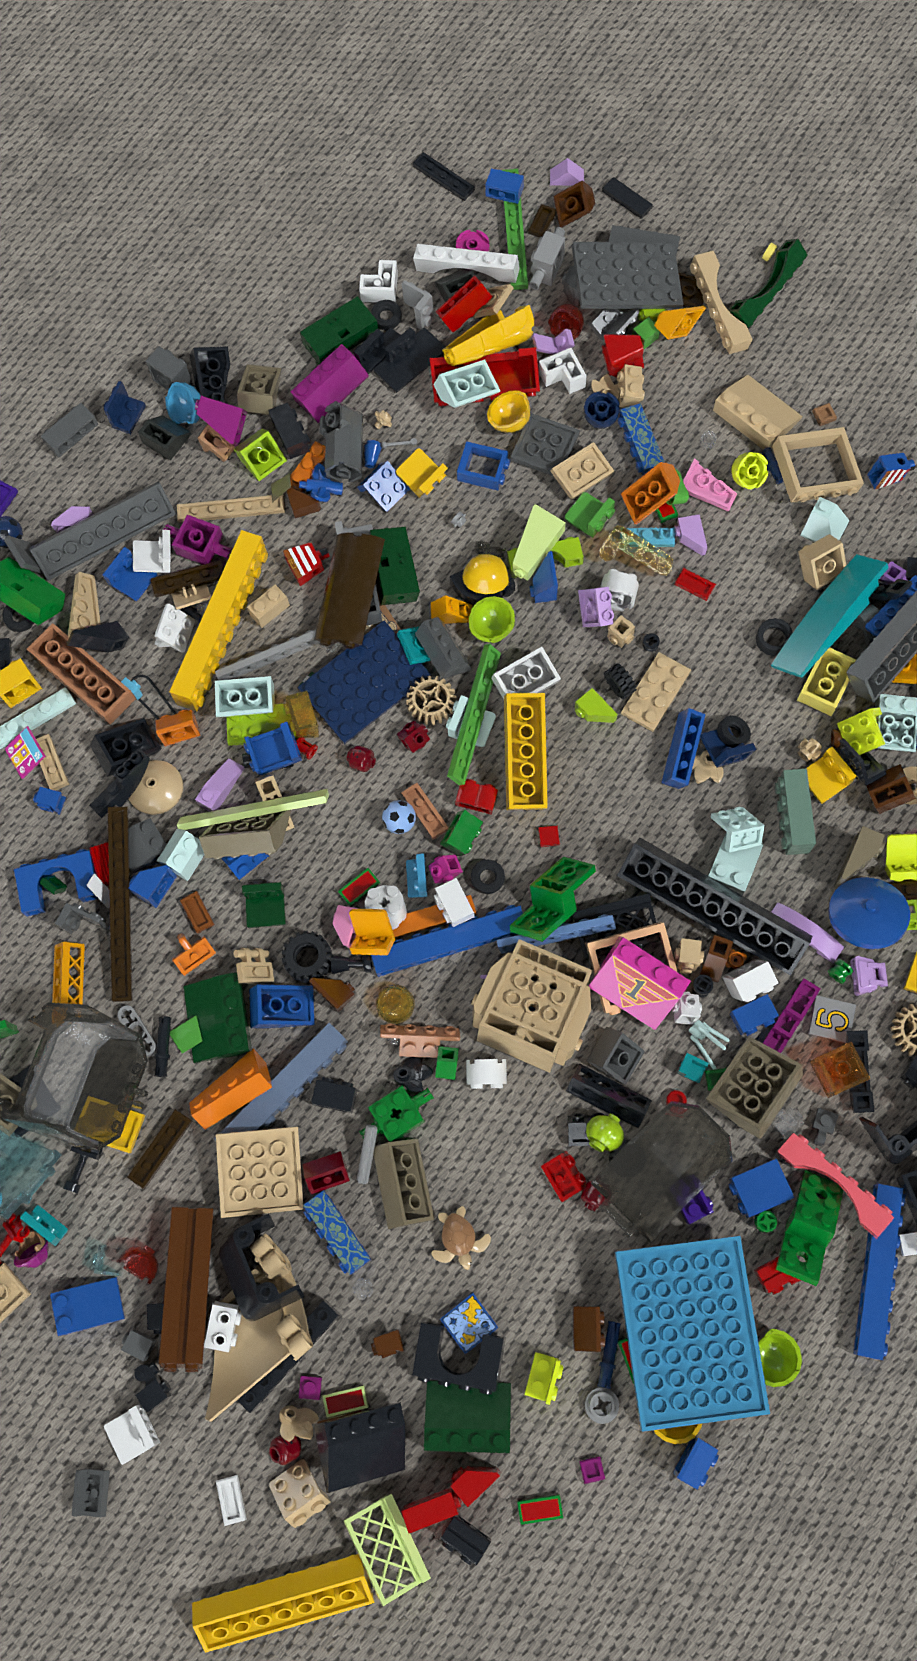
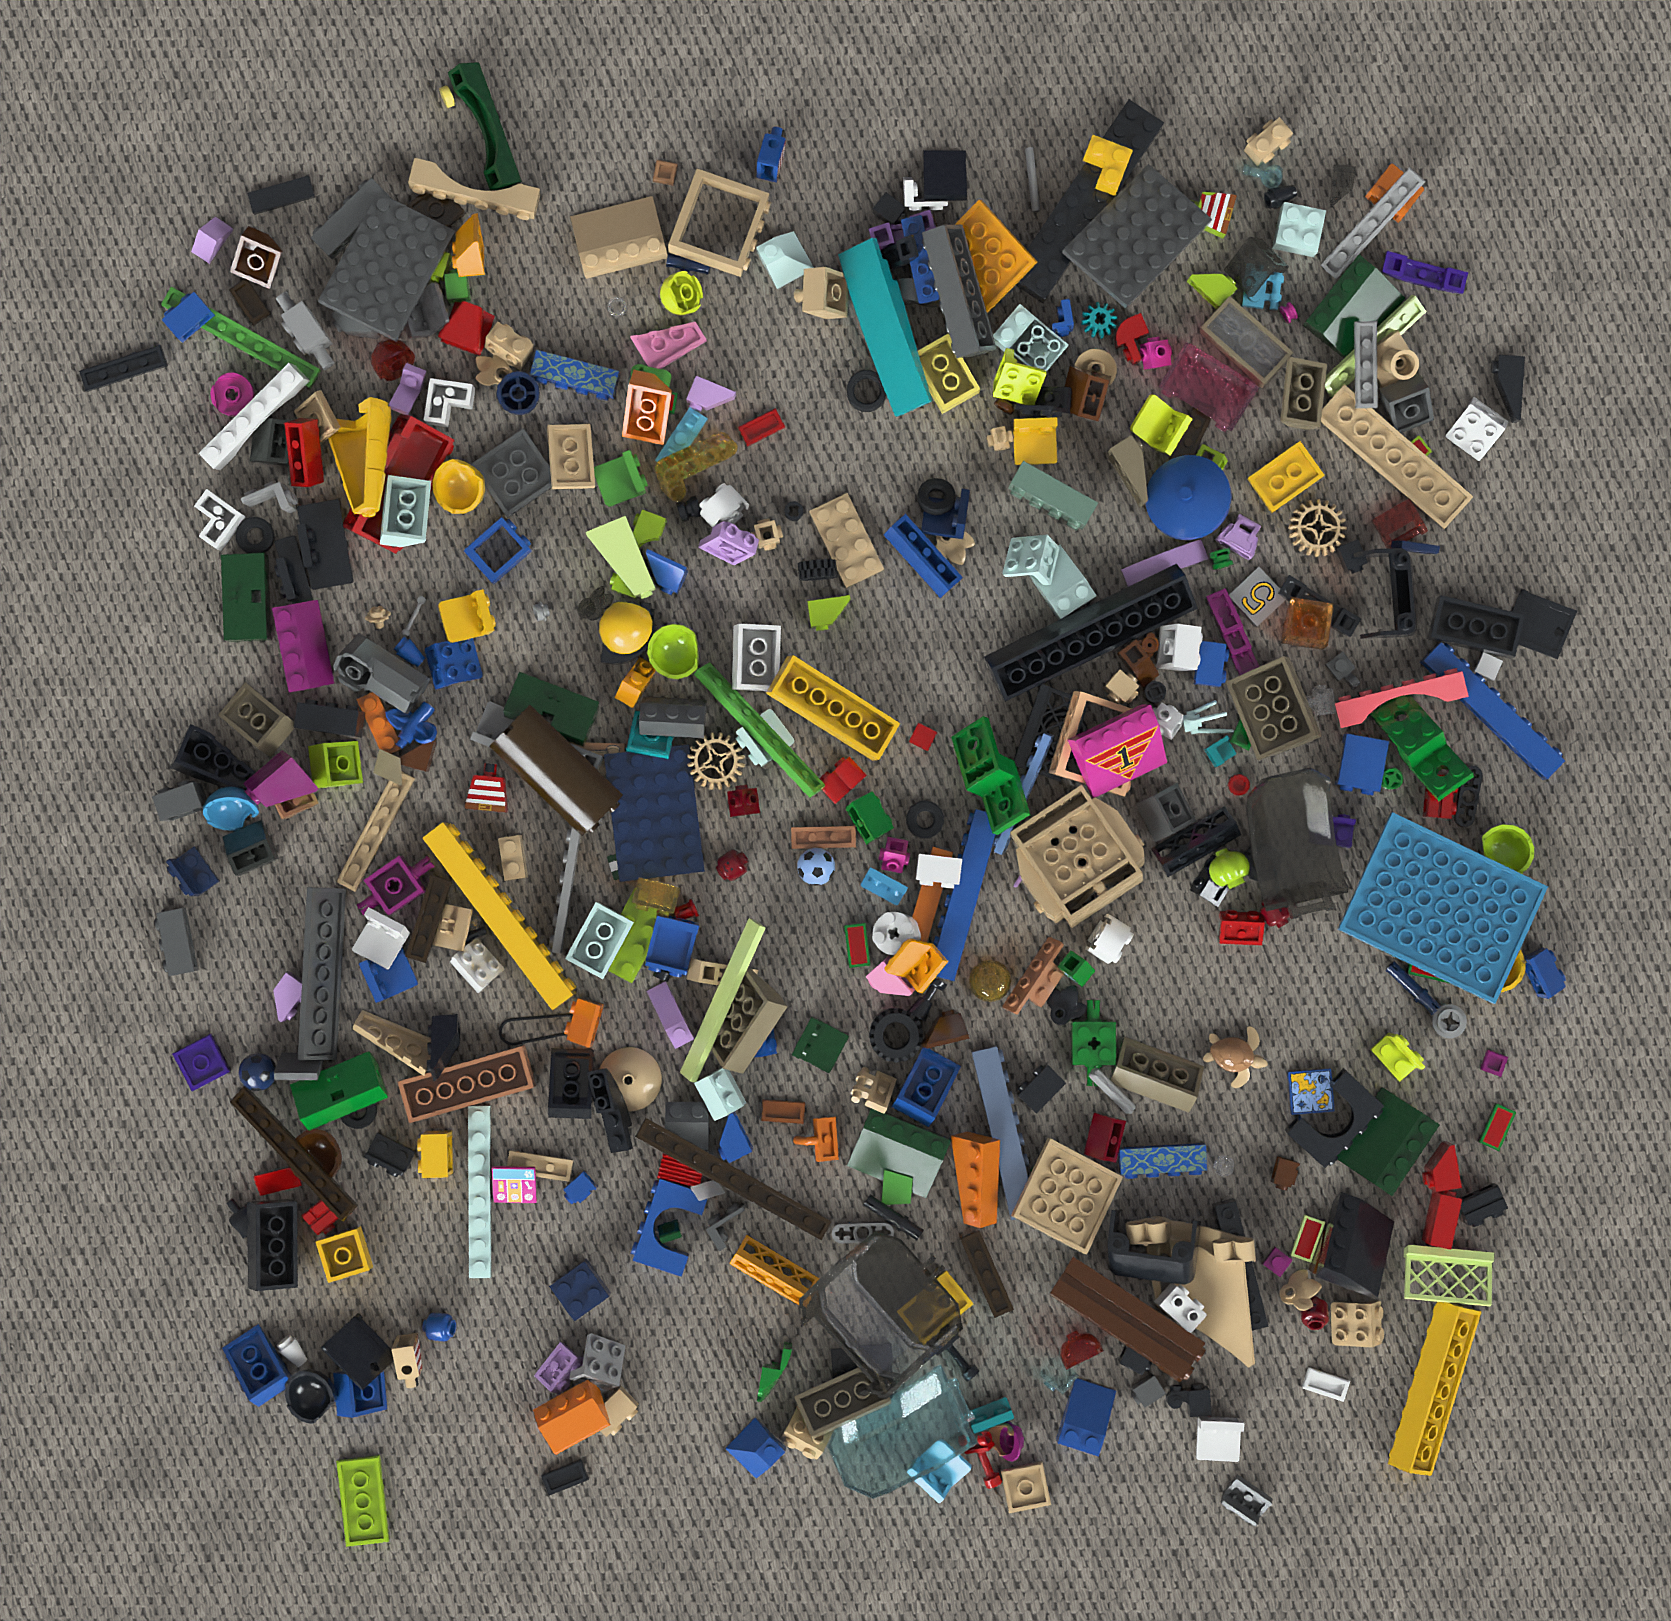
camera: 65 degrees left, 15 degrees up
medium azure plate [121,677,143,700] -> none
reddish brown slope [573,1306,605,1352] -> none
none -> black wheel [675,495,701,522]
none -> black beam [1454,766,1483,827]

